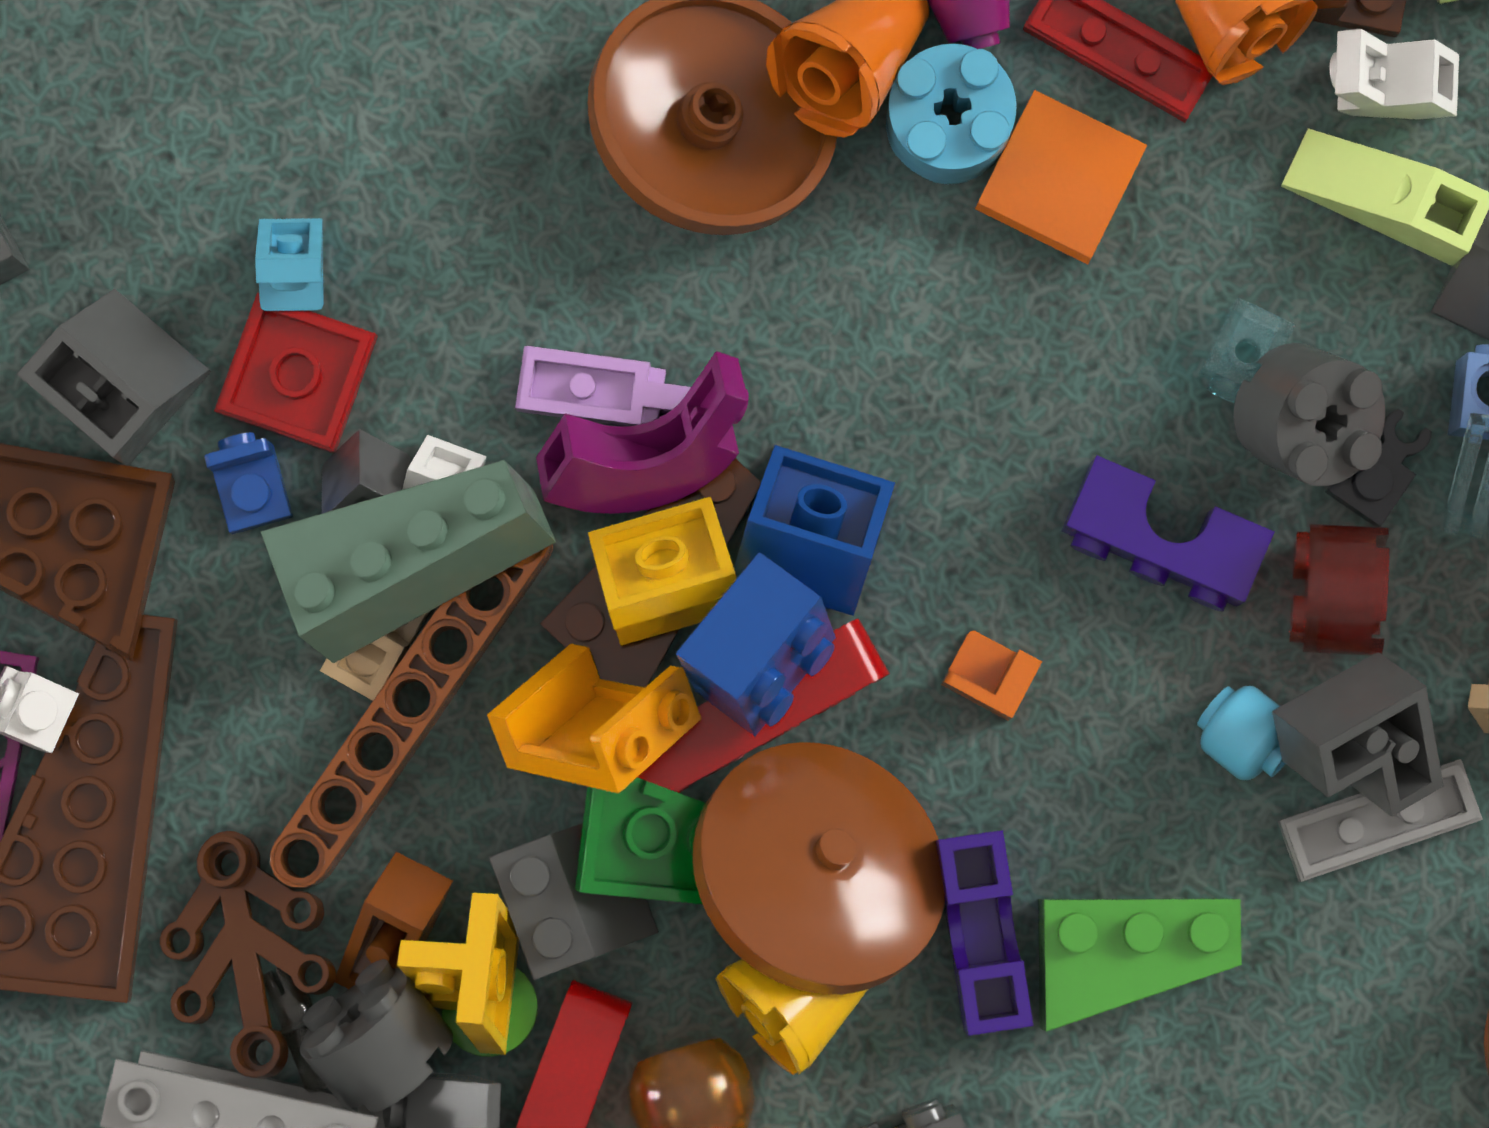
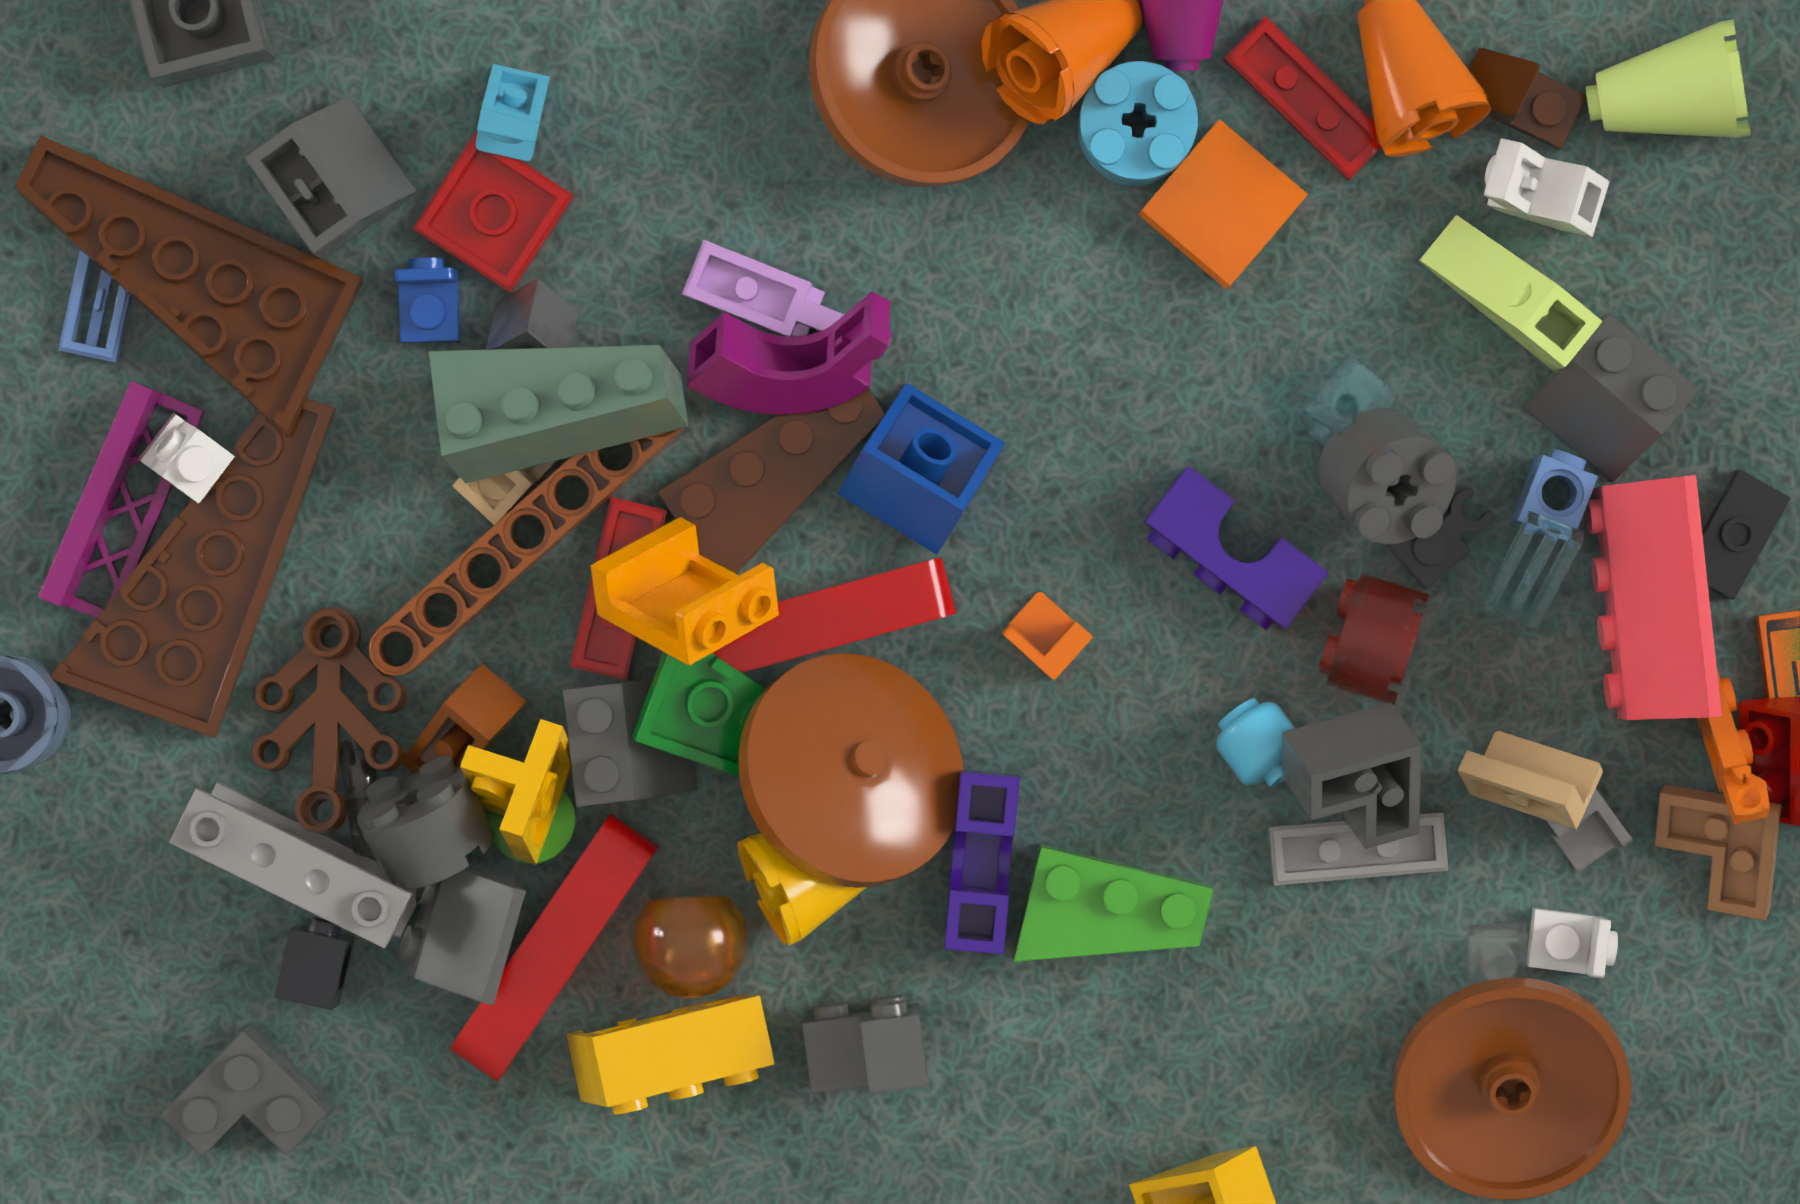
camera: 10 degrees right, 5 degrees up
white plate [402,435,487,489] -> none
yellow bracket [588,496,737,646] -> none
blue brick [675,552,836,736] -> none
none -> red tile [570,497,668,680]

